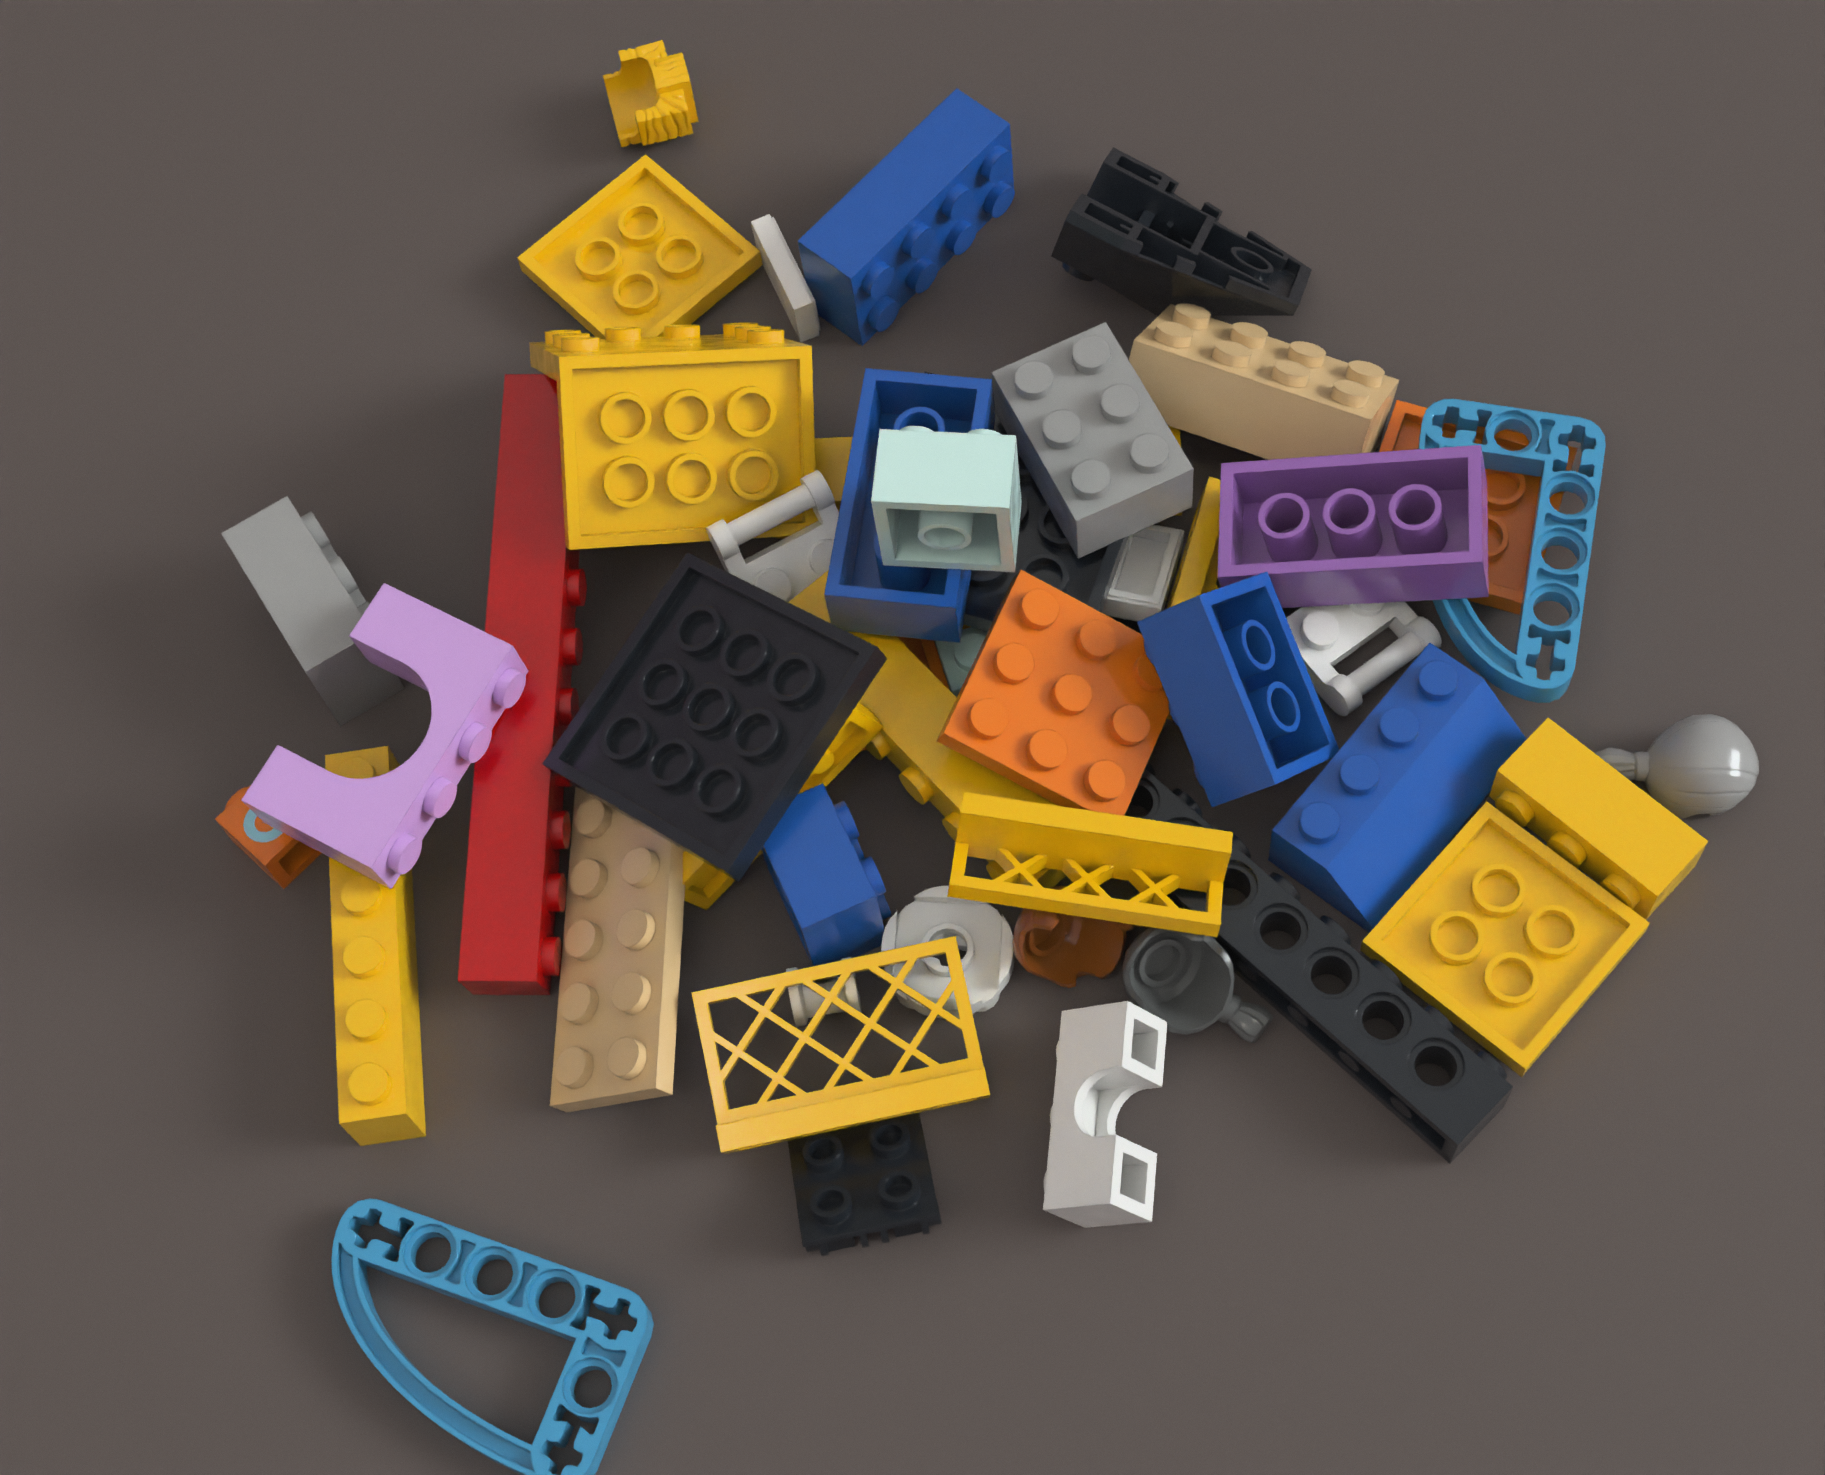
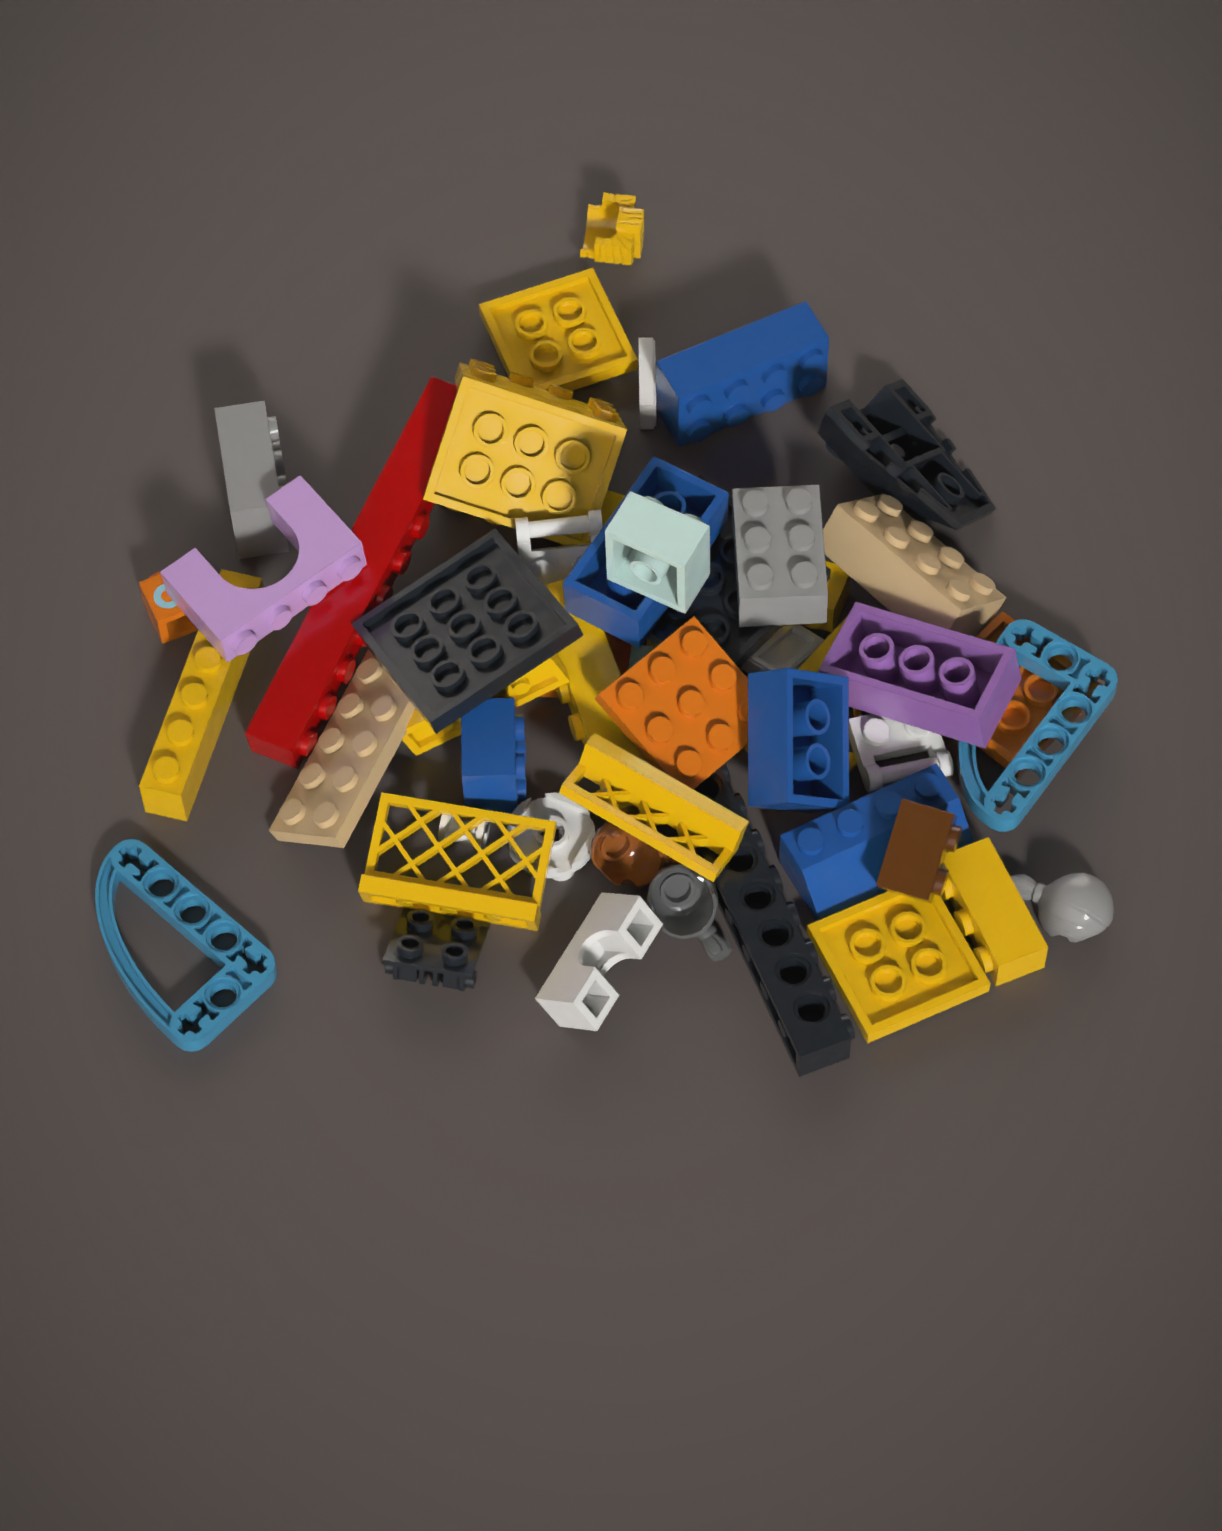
camera: 15 degrees right, 5 degrees down
none -> reddish brown brick [876,799,962,904]

